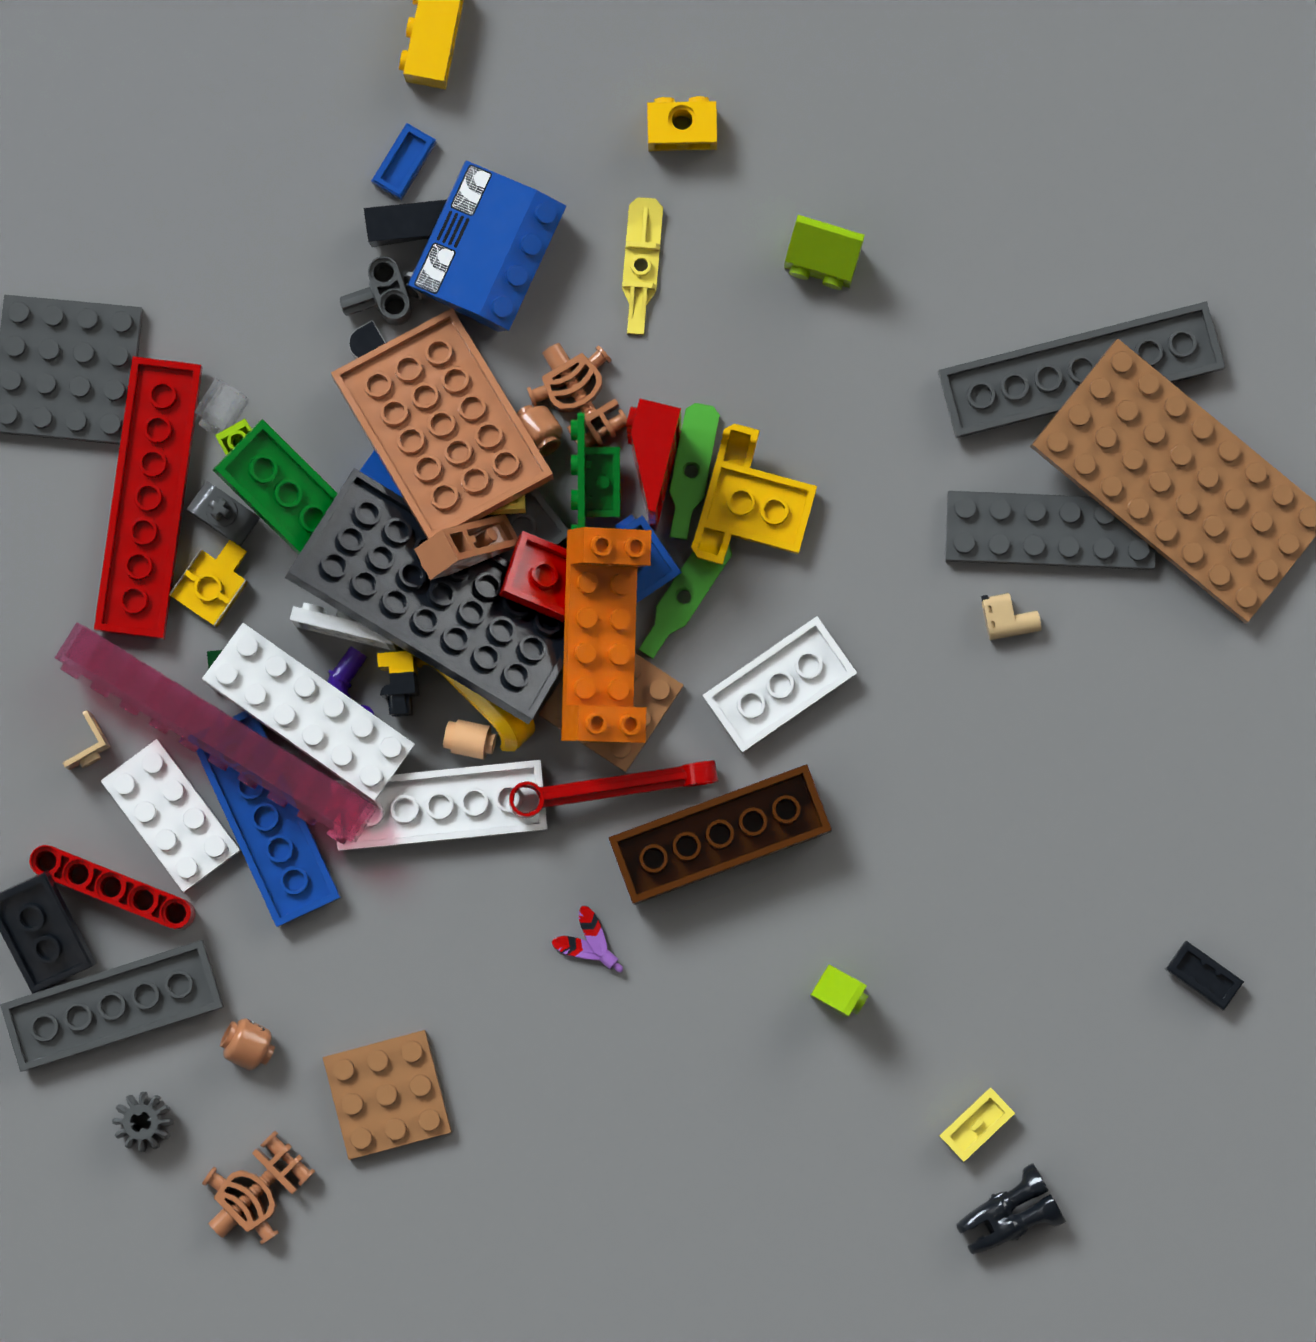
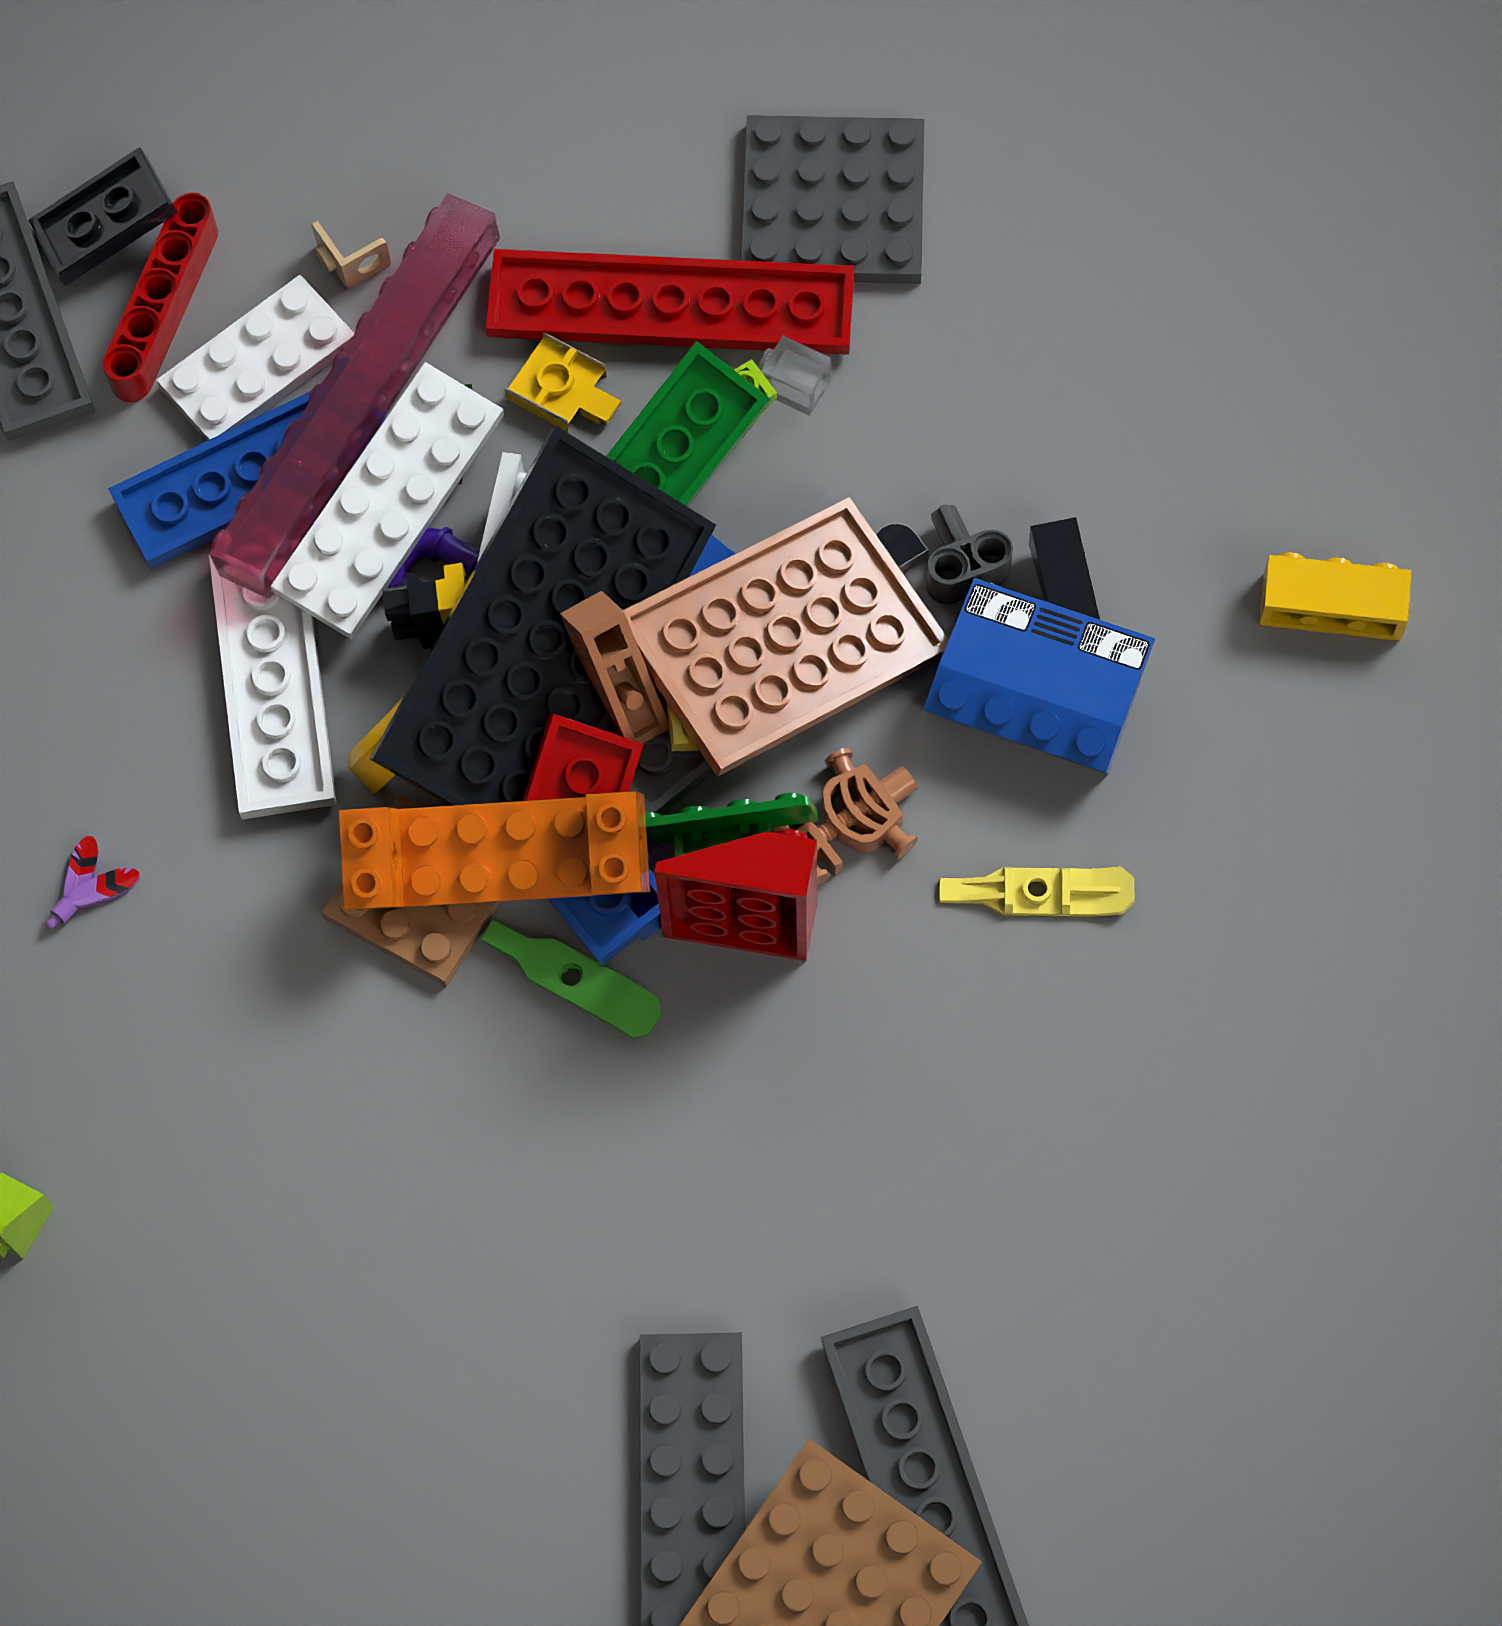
camera: 85 degrees right, 15 degrees down
dark grey beam [186,481,260,546] -> none
blue tile [371,123,437,201] -> none
light nougat brick [443,719,497,760] -> none
red piece [509,760,718,818] -> none
nougat head [517,405,563,457] -> none
reddish brown brick [608,764,832,905] -> none
yellow brick [647,96,717,151] -> none
bright green piece [670,403,720,540] -> none
yellow piece [691,423,817,565] -> none
white plate [702,616,857,753] -> none
lime slope [784,215,865,290] -> none
tan piece [981,593,1042,641] -> none

